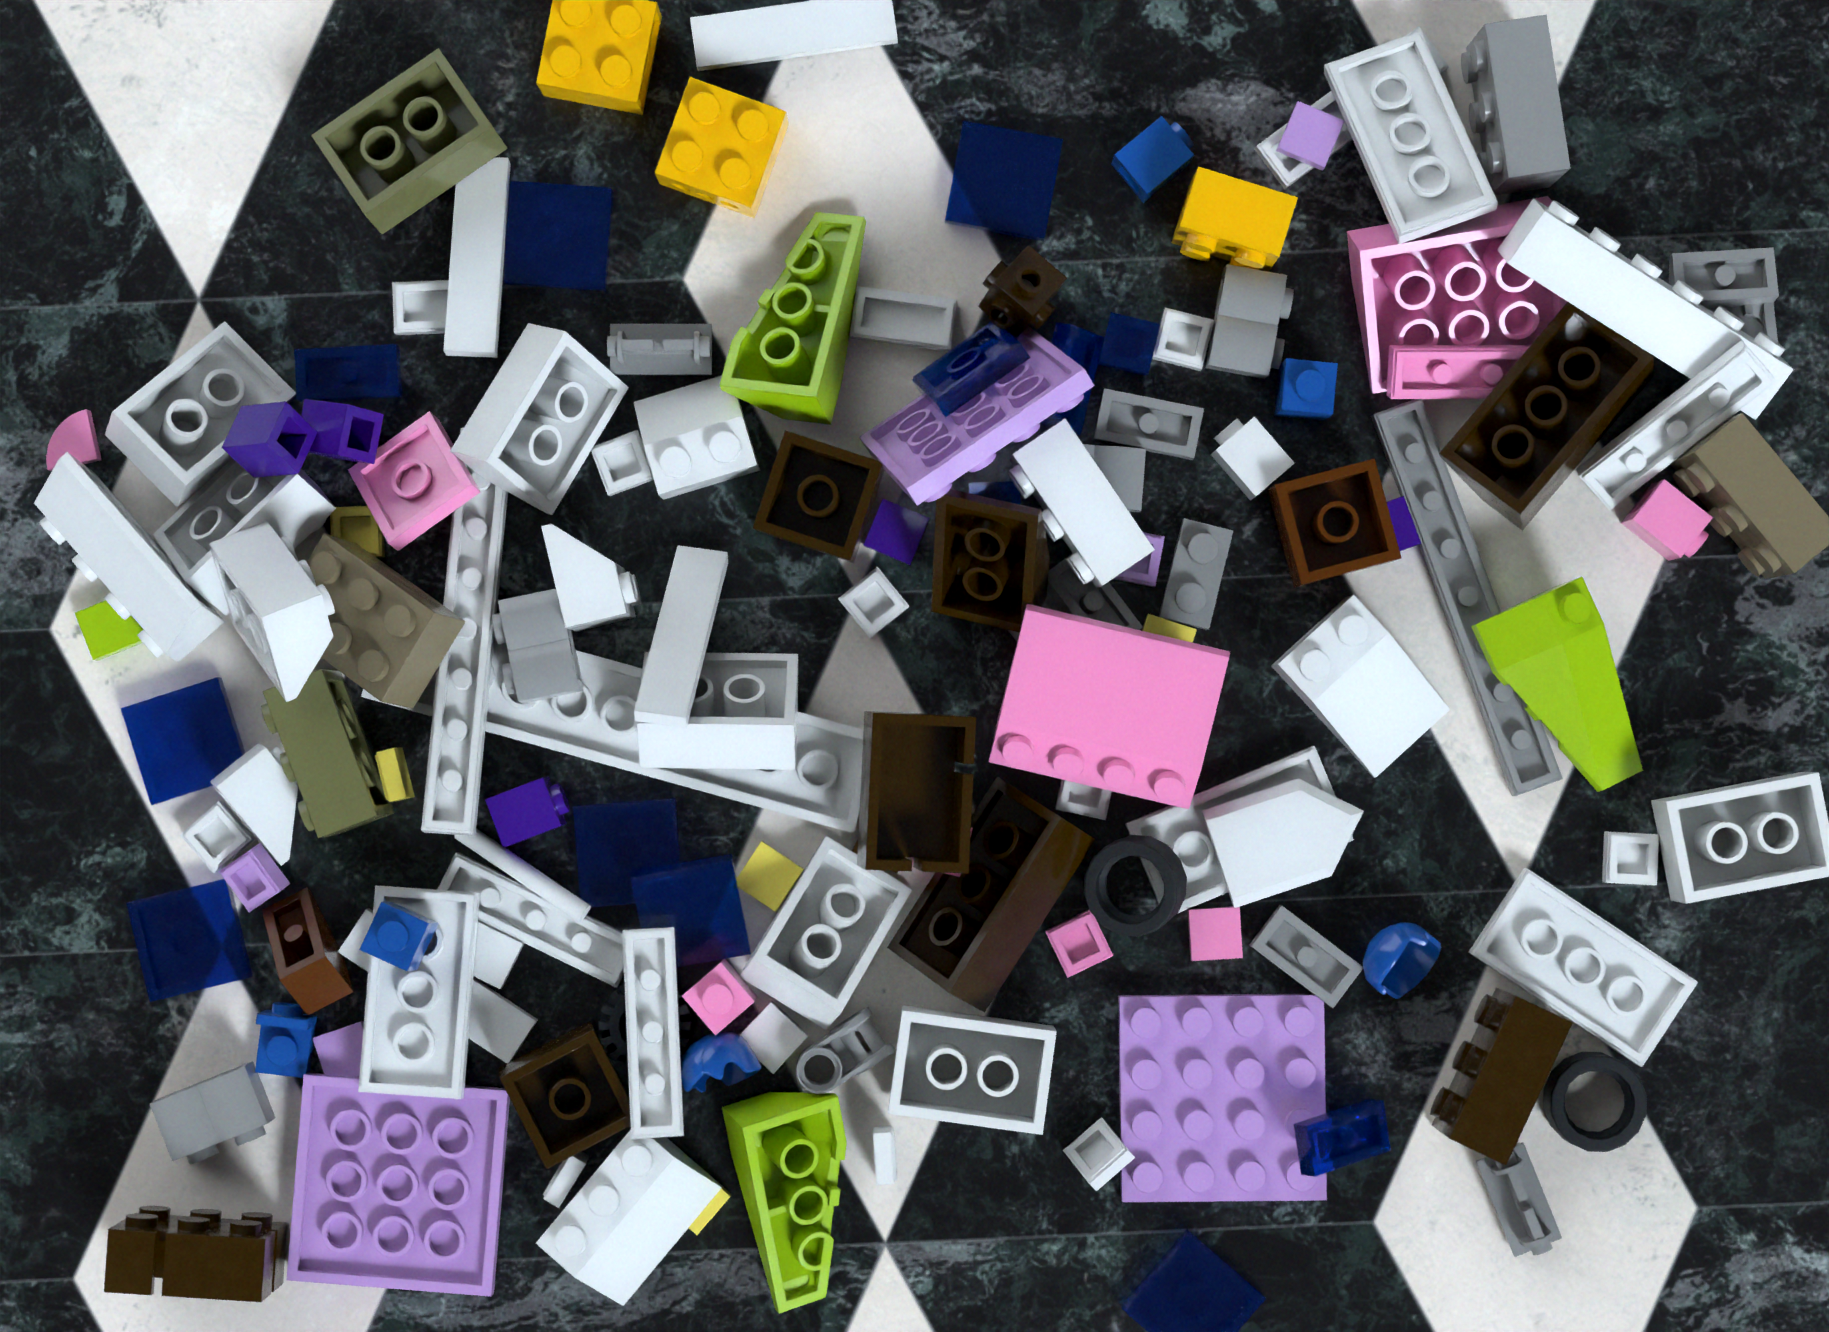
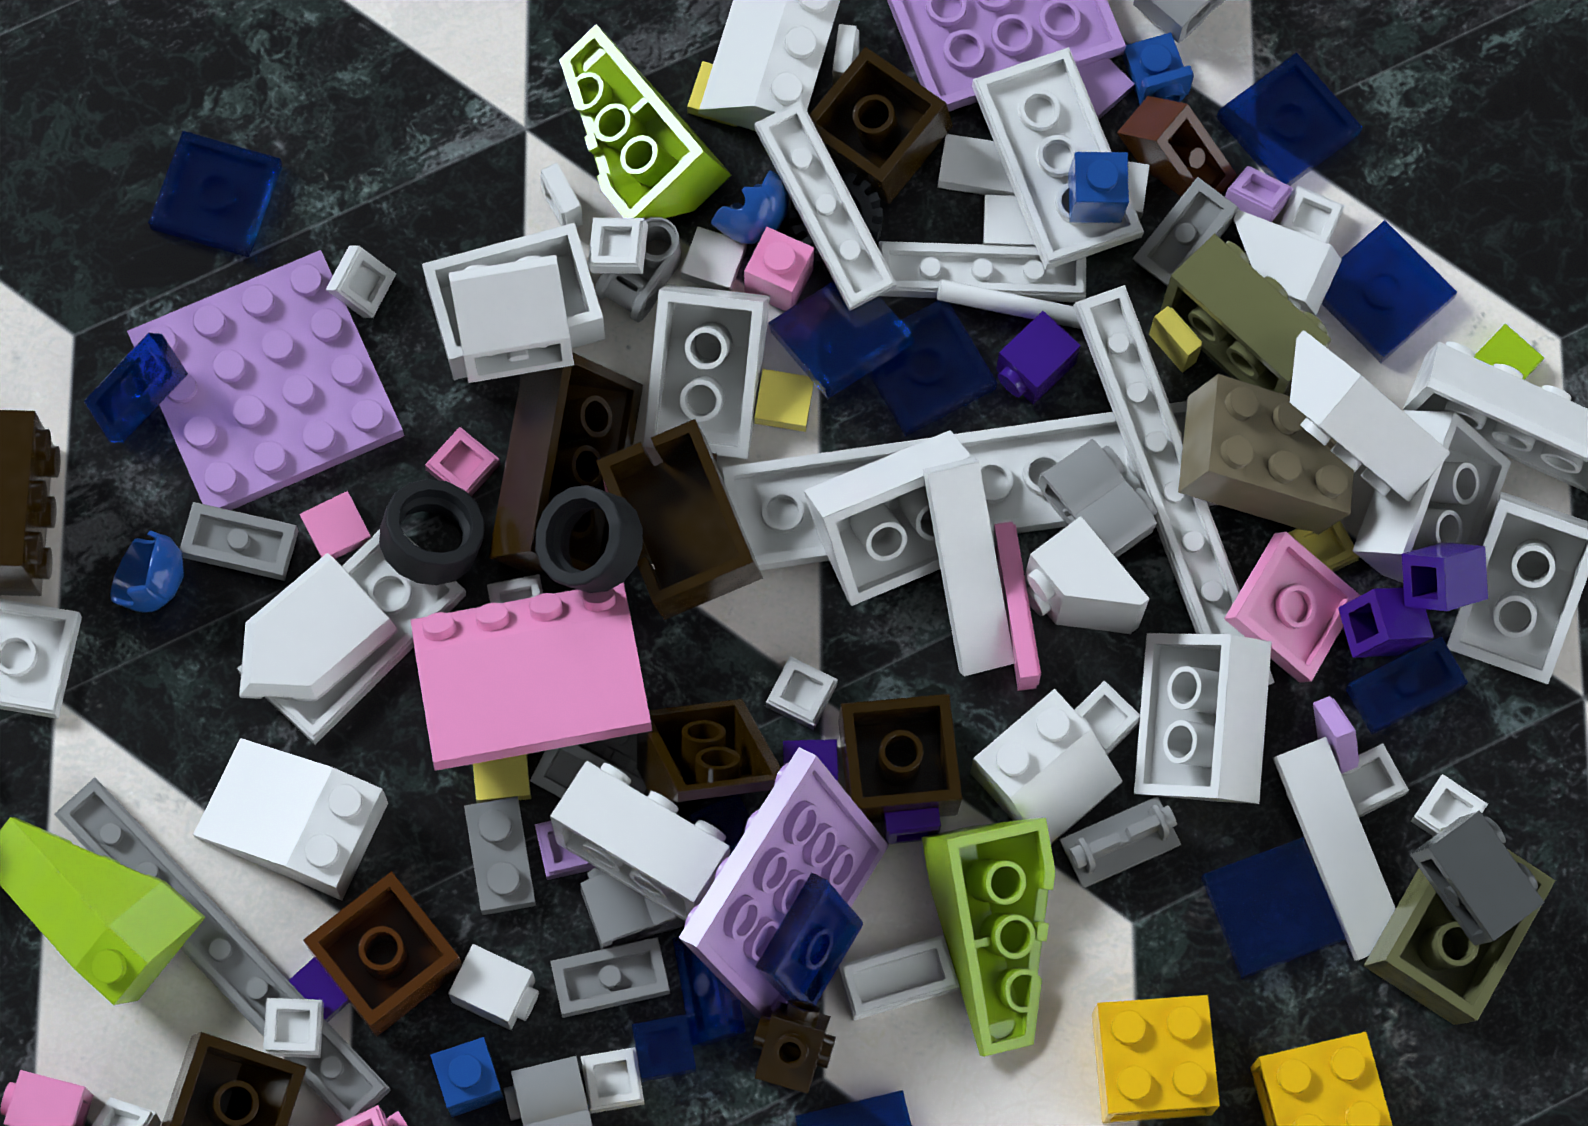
camera: 150 degrees right, 15 degrees down
none -> white tile [263,998,324,1058]
none -> white slope [449,255,574,383]
none -> black tyre [535,485,643,593]
none -> white tile [588,218,648,274]
none -> dark purple tile [883,807,941,844]
none -> bright pink tile [994,521,1041,691]
none -> light grey plate [1133,177,1240,287]
none -> lavender tile [1313,696,1359,774]
none -> dark grey brick [1410,811,1545,946]
none -> white tile [1411,774,1488,837]

